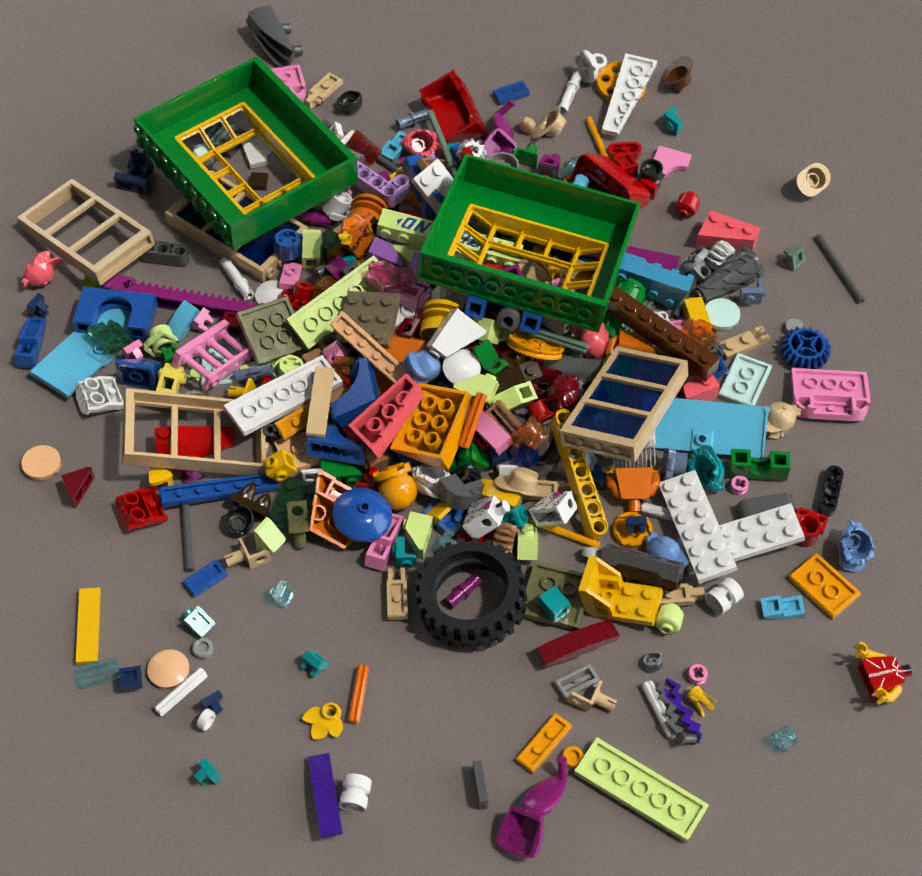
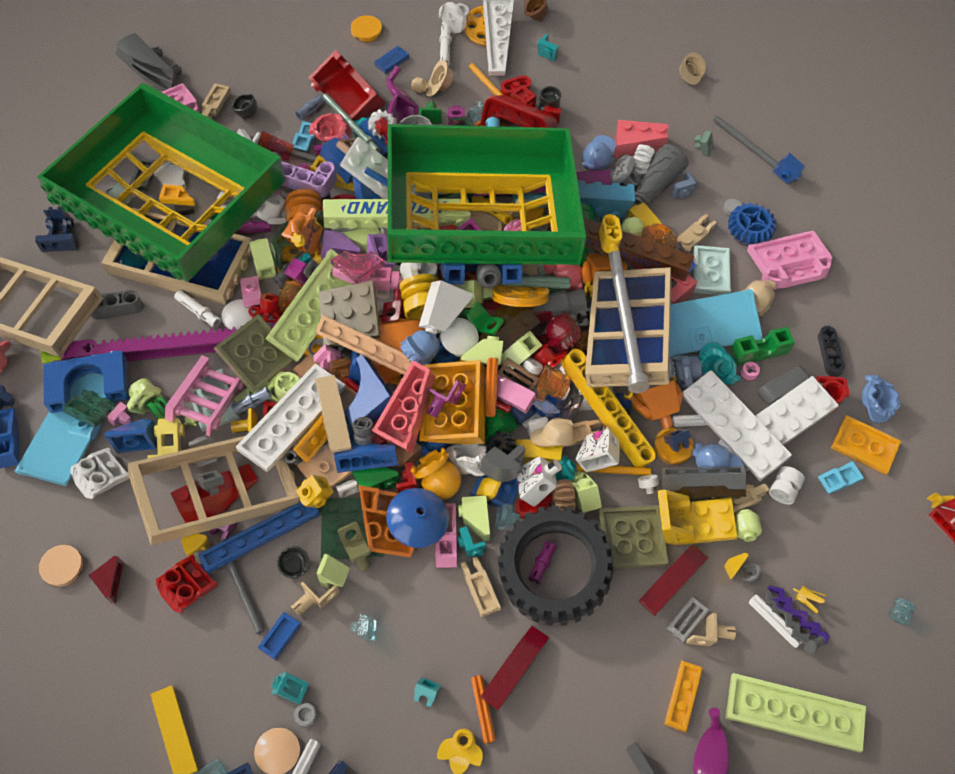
camera: 20 degrees left, 5 degrees up
medium azure slope [168,300,200,343] -> none
bright pink tile [189,307,214,333] -> none
sand green tile [203,119,236,148] -> none
dark red tile [222,310,241,333] -> none
dark brown tile [230,482,271,519] -> none
blue piece [274,229,303,261] -> none
teal panel [538,586,570,623] -> none
light orange tile [562,746,584,769] -> none
bright pink tile [654,146,692,178] -> none
red head [675,191,700,218] -> none
bright pink bush [688,664,708,685] -> none
light aqua tile [705,298,741,331] -> none
none -> light orange tile [159,184,195,206]
none -> dark grey tile [196,470,224,496]
none -> light orange tile [351,15,382,42]
none -> dark grey wheel [352,417,374,445]
none -> magenta bracket [426,380,466,418]
none -> dark red slope [480,626,549,711]
none -> white tile [523,358,543,375]
none -> medium blue hair [582,135,616,171]
none -> flat silver piece [599,214,649,393]
none -> yellowish green head [621,217,645,237]
none -> yellow slope [724,553,748,579]
none -> blue brick [773,153,805,184]

